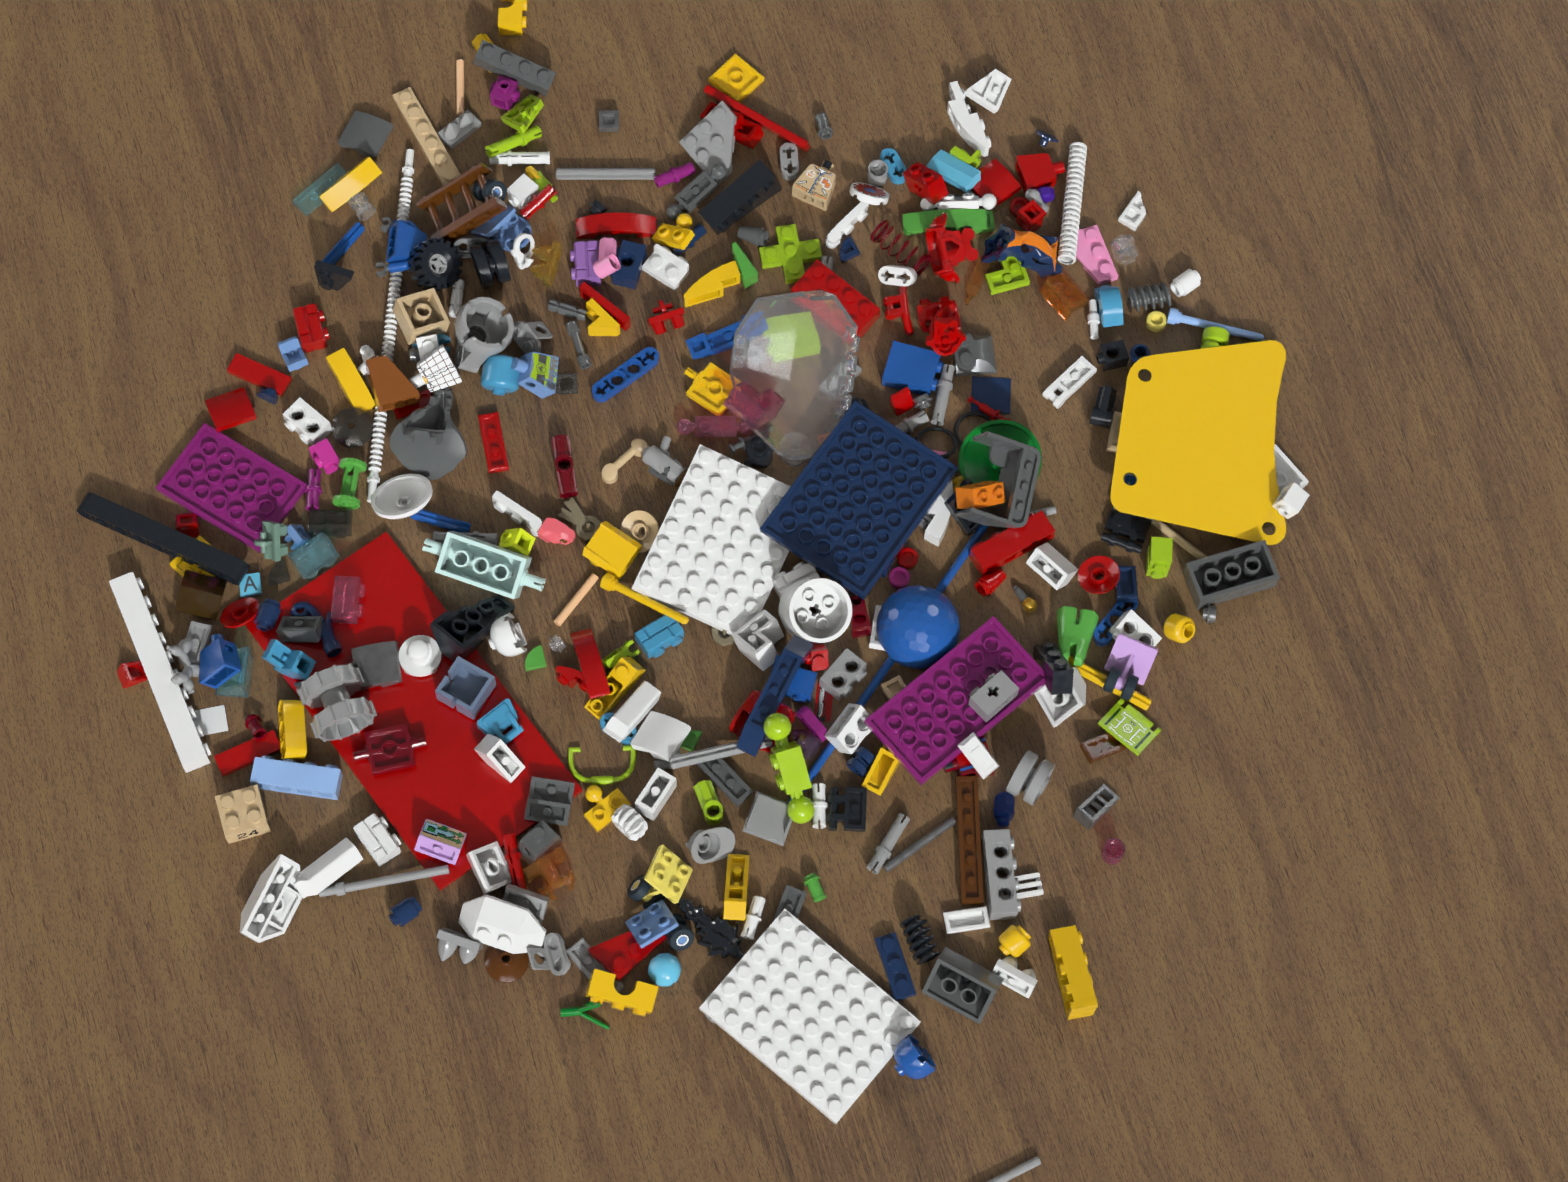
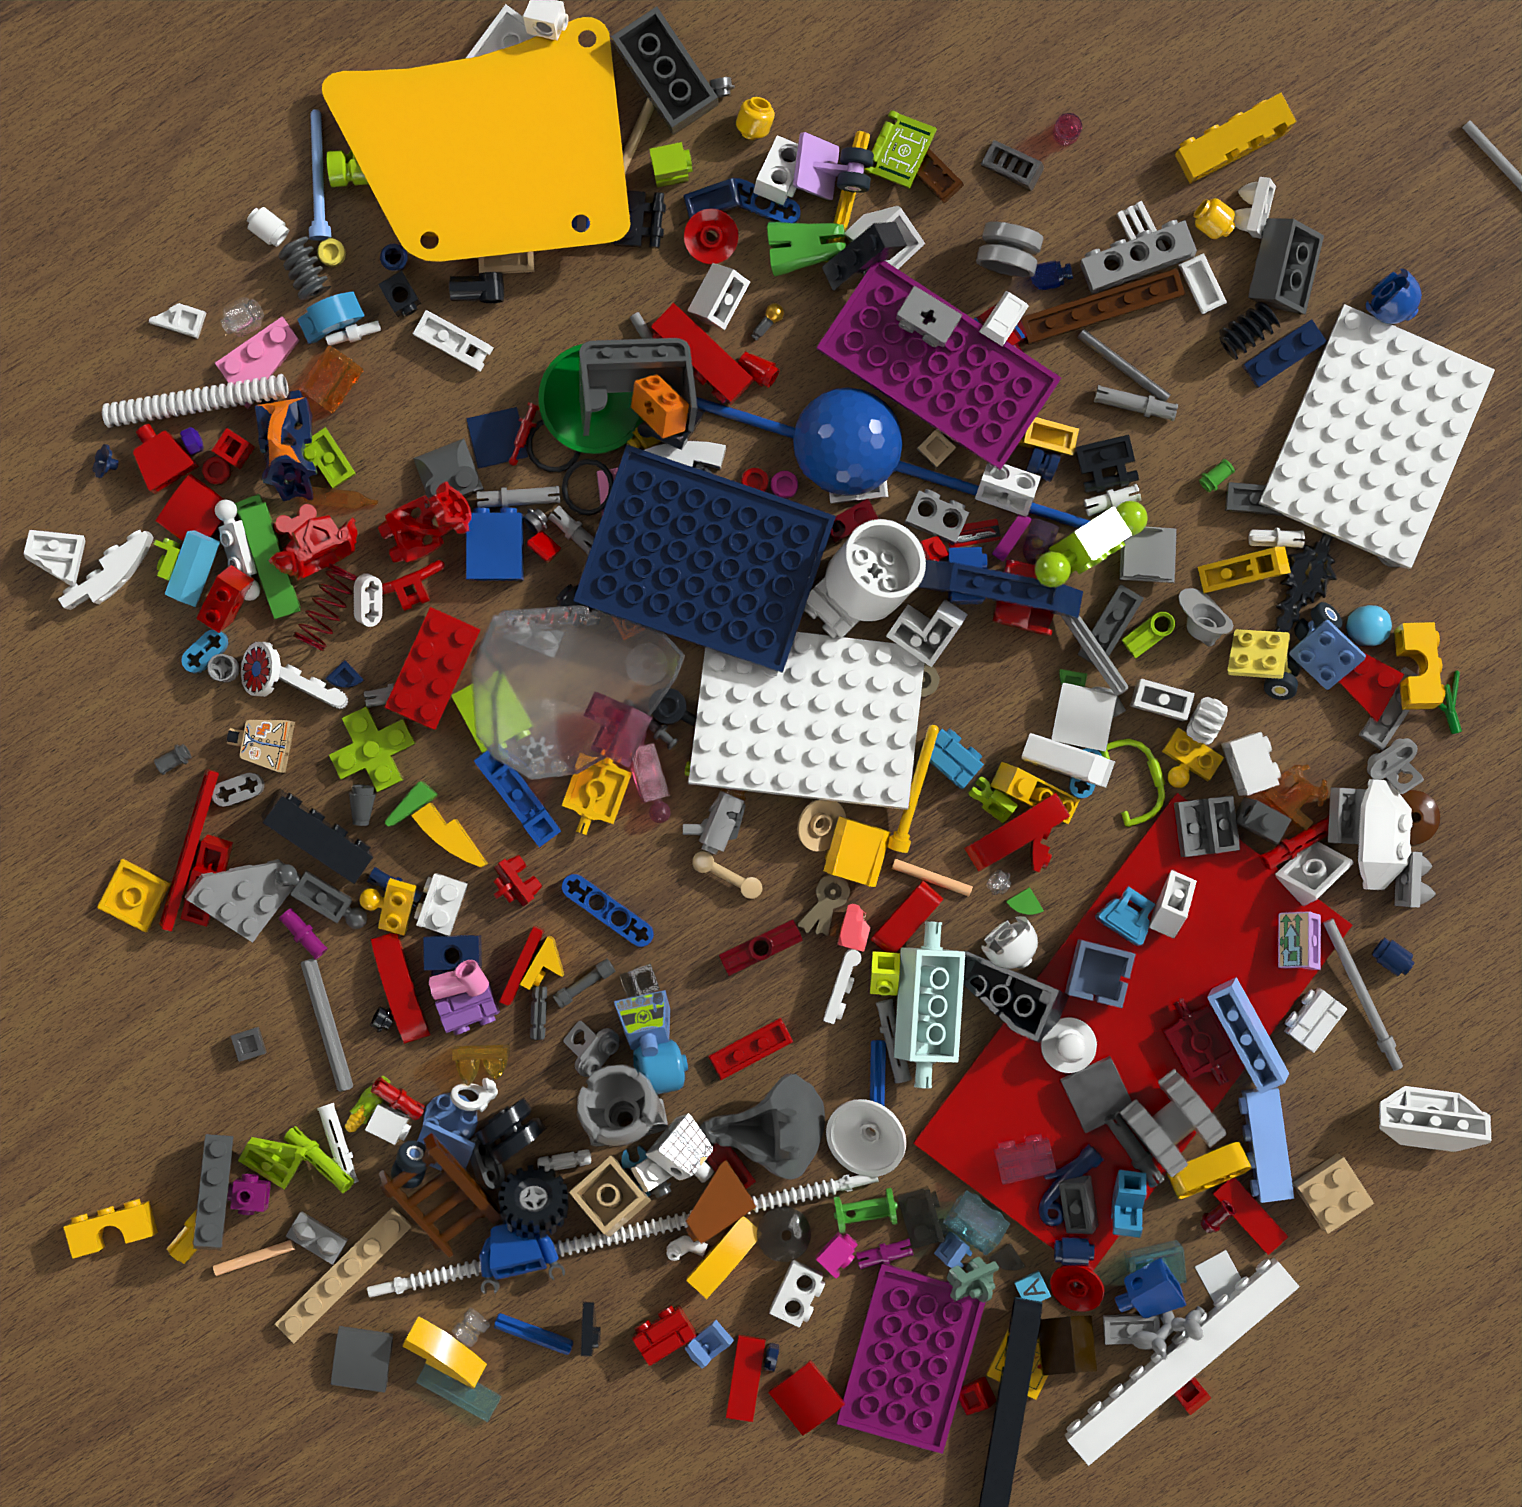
camera: 100 degrees left, 20 degrees up
white piece [293,838,363,899] -> none
light grey arm [1025,189,1049,213] -> none
none -> red beam [870,880,944,953]
none -> light blue brick [1207,977,1289,1094]
none -> white brick [1221,732,1281,796]

